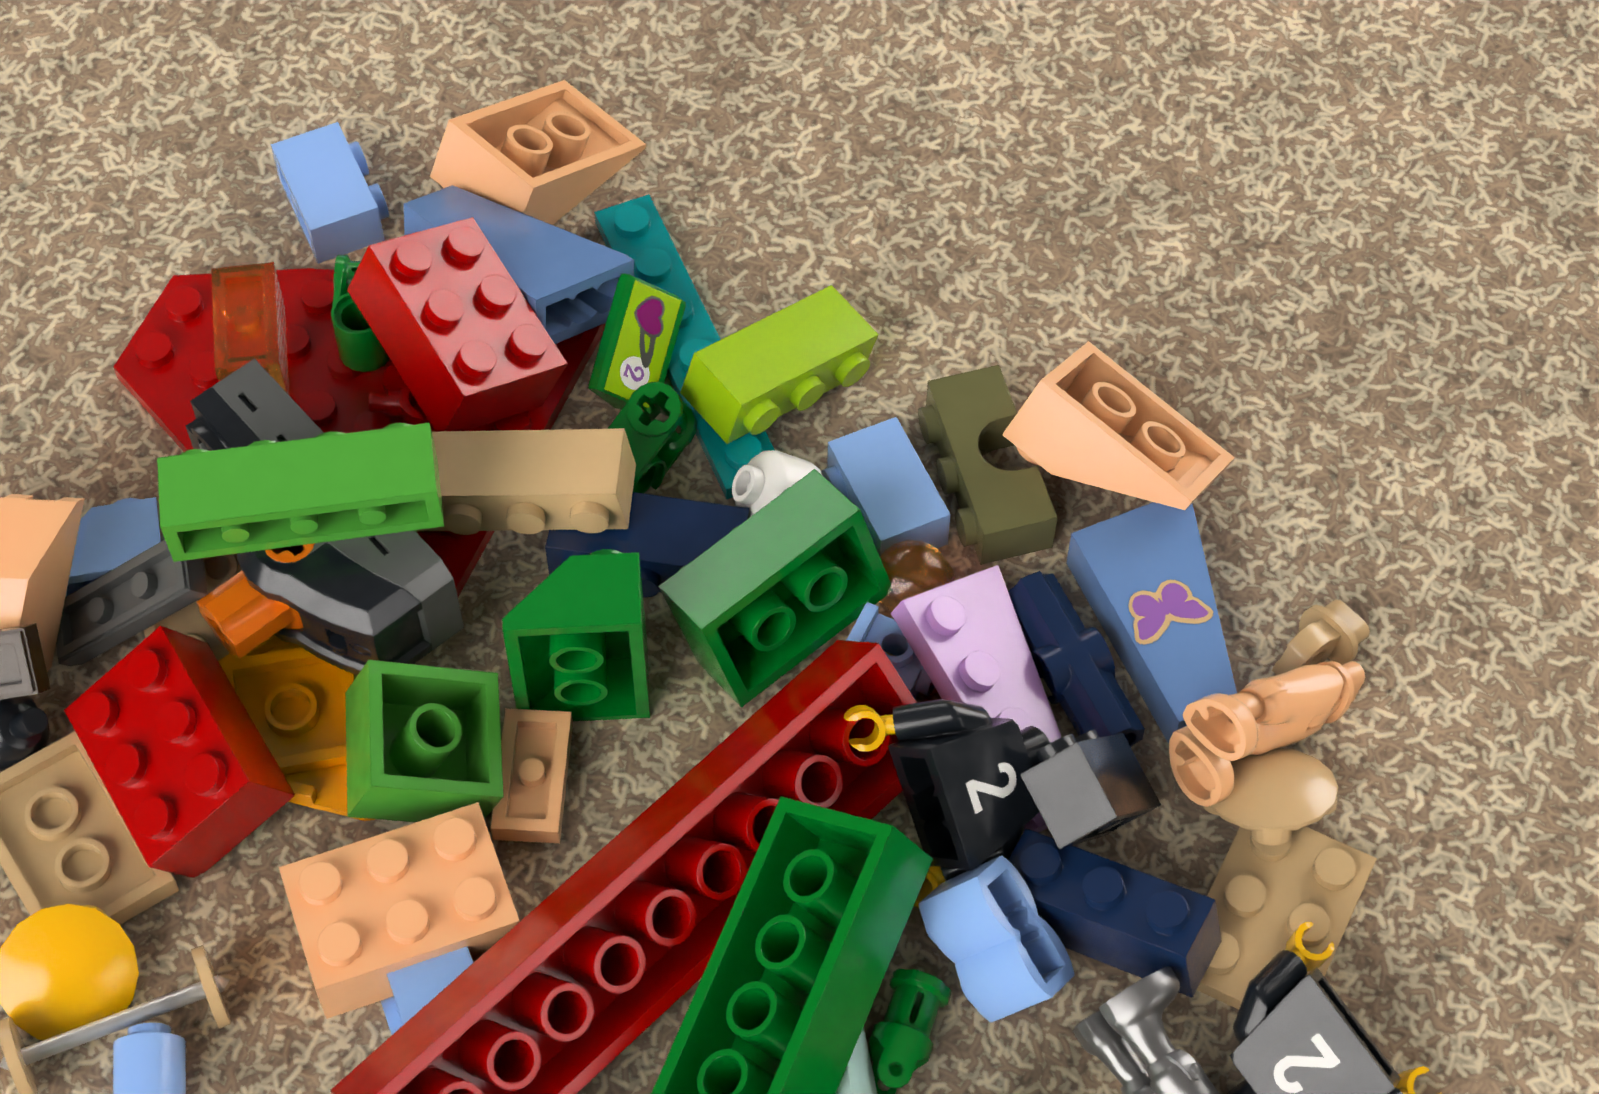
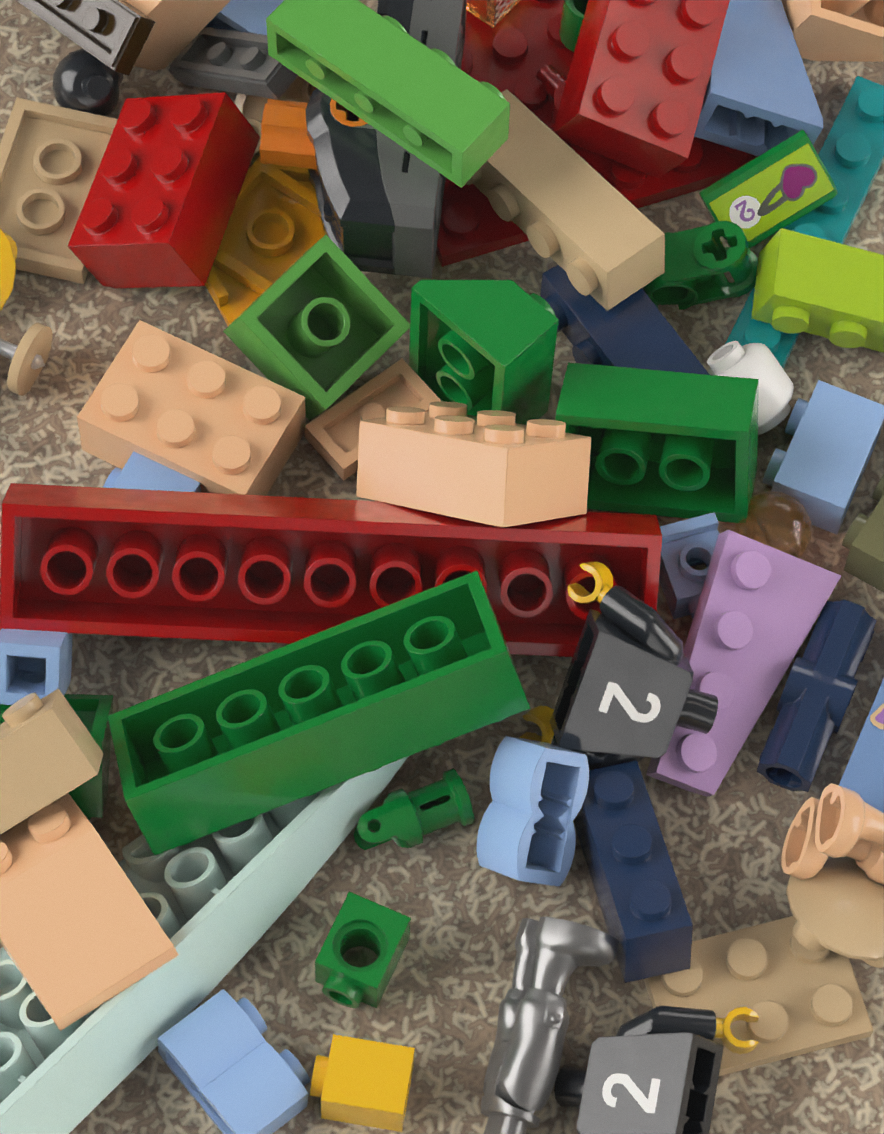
camera: 45 degrees right, 5 degrees up
brick [1020,730,1161,849] -> none
none -> light nougat brick [356,401,591,528]

